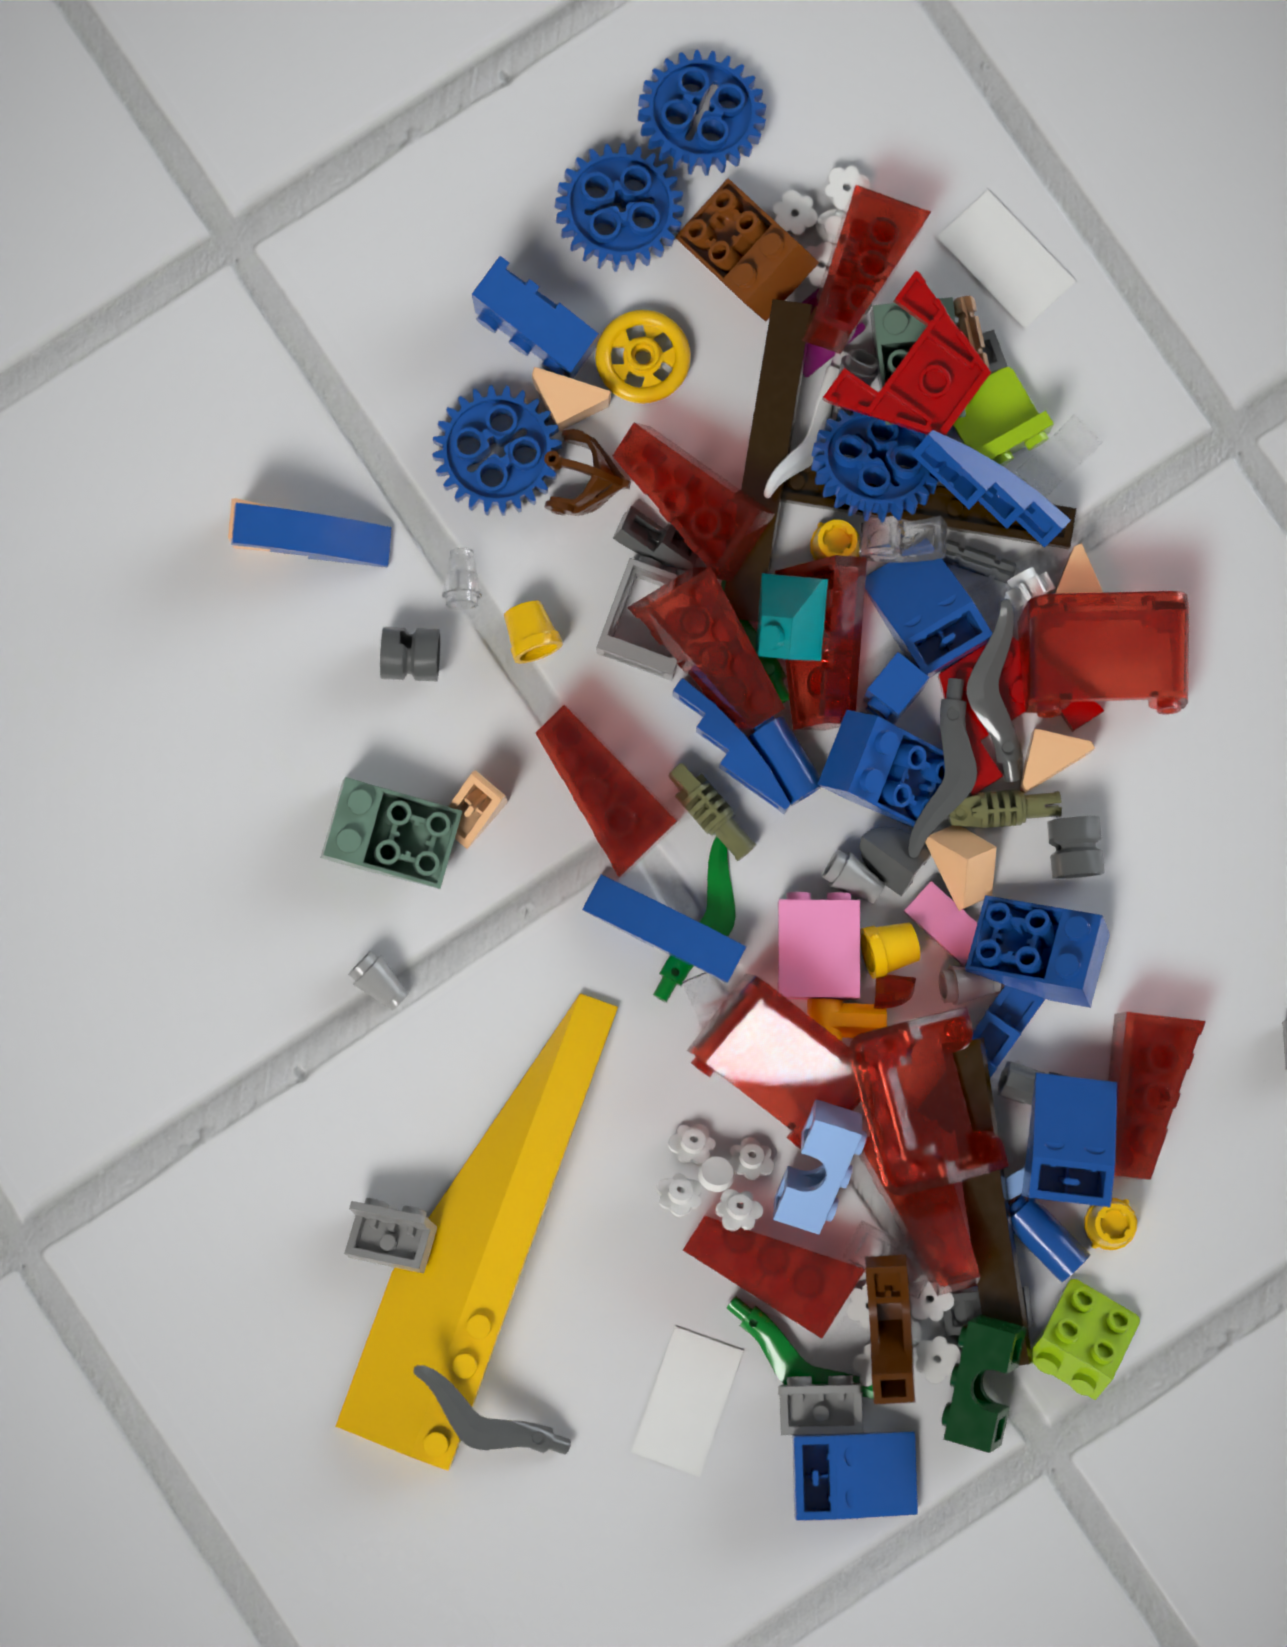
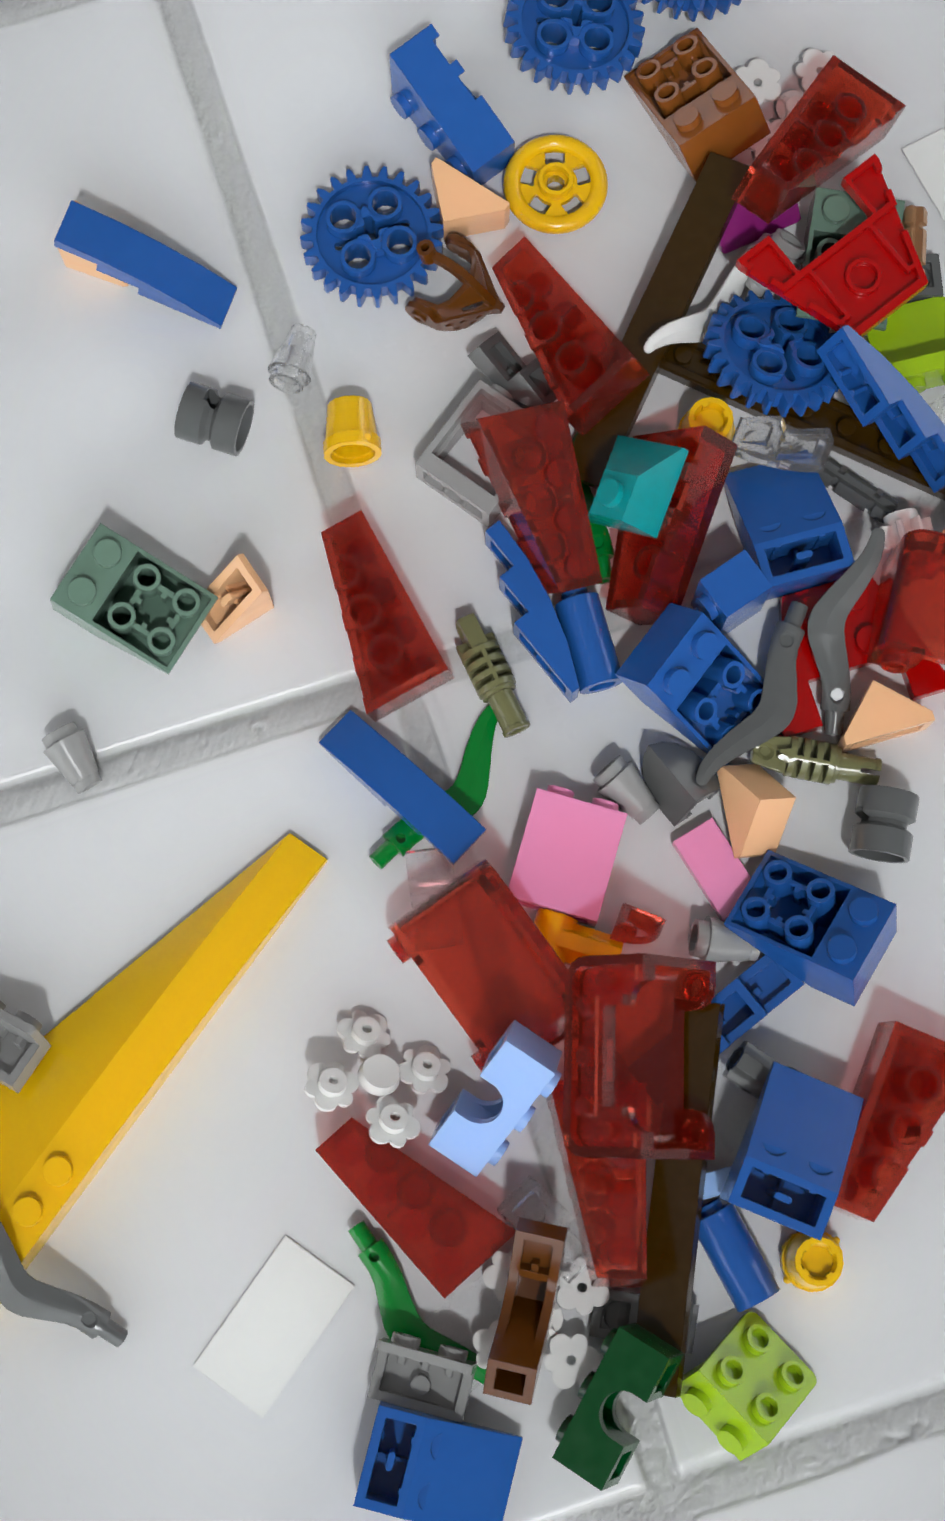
camera: 15 degrees right, 5 degrees down
yellow piece [860,922,921,979] -> none

